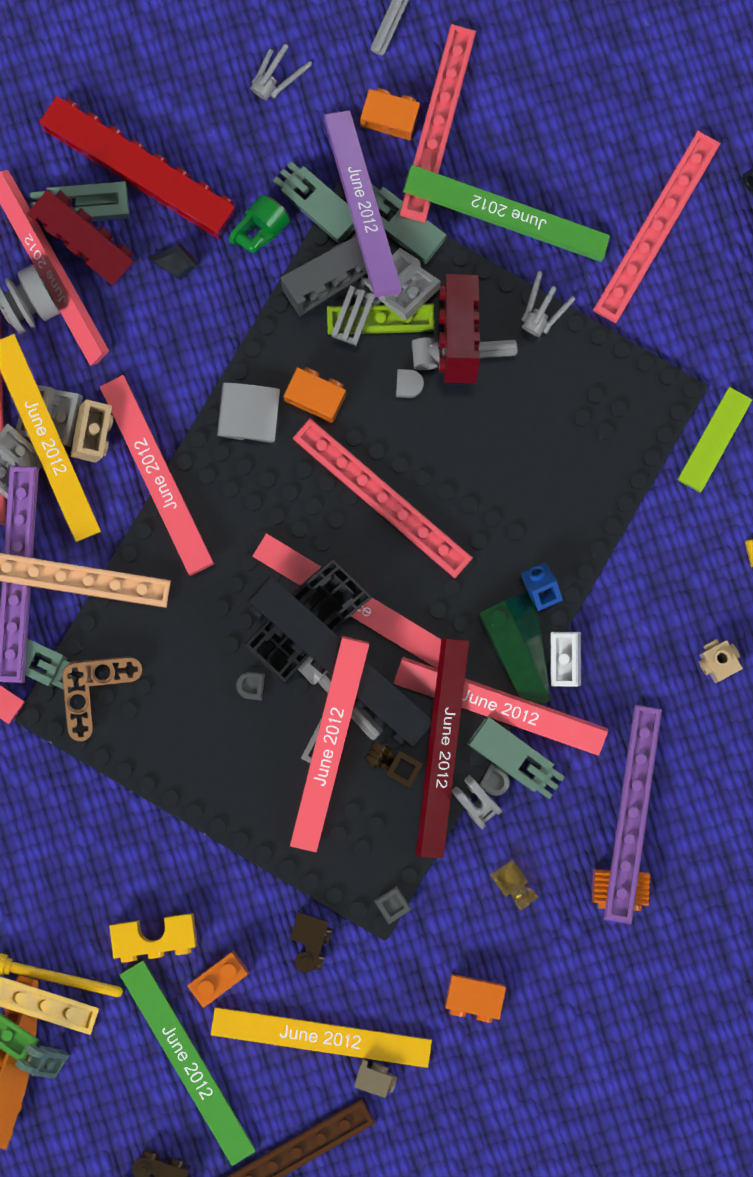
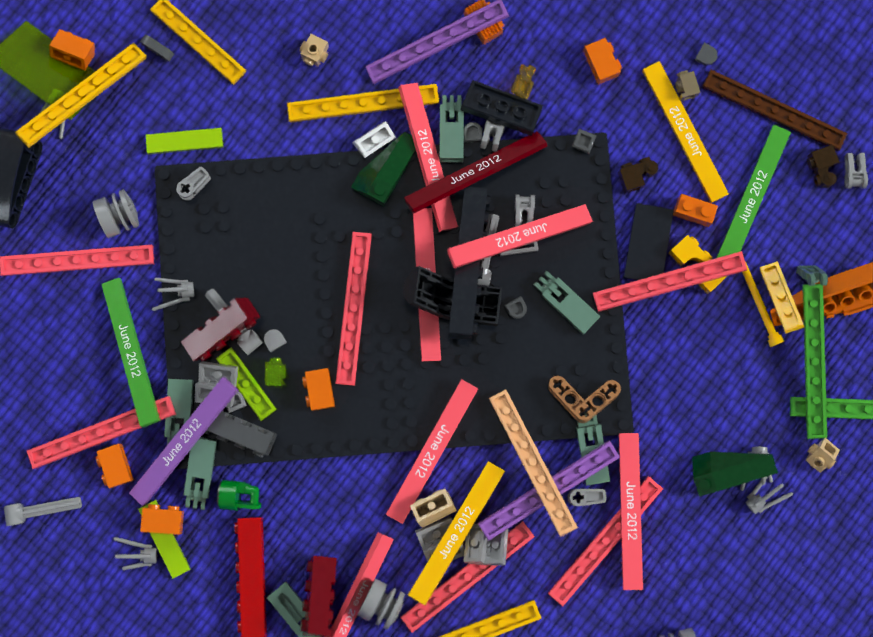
camera: 130 degrees left, 0 degrees up
black piece [148,244,199,281] -> none
light grey slope [217,383,280,443] -> none
light grey tile [331,285,375,346] -> none
dark brown brick [364,742,423,788] -> none
blue brick [521,563,563,611] -> none
none -> light grey wheel [93,189,139,238]
none -> lime tile [138,500,191,579]
none -> orange brick [140,504,184,535]
none -> light grey piece [176,167,211,201]
none -> clear neon green window [265,358,286,386]
none -> yellow tile [287,84,439,123]
none -> black tile [460,80,543,136]
none -> light grey piece [515,194,535,227]
none -> sand green hinge [533,271,601,335]
none -> coral tile [593,251,747,312]
none -> black tile [623,203,674,280]
none -> dark grey tile [695,42,718,66]

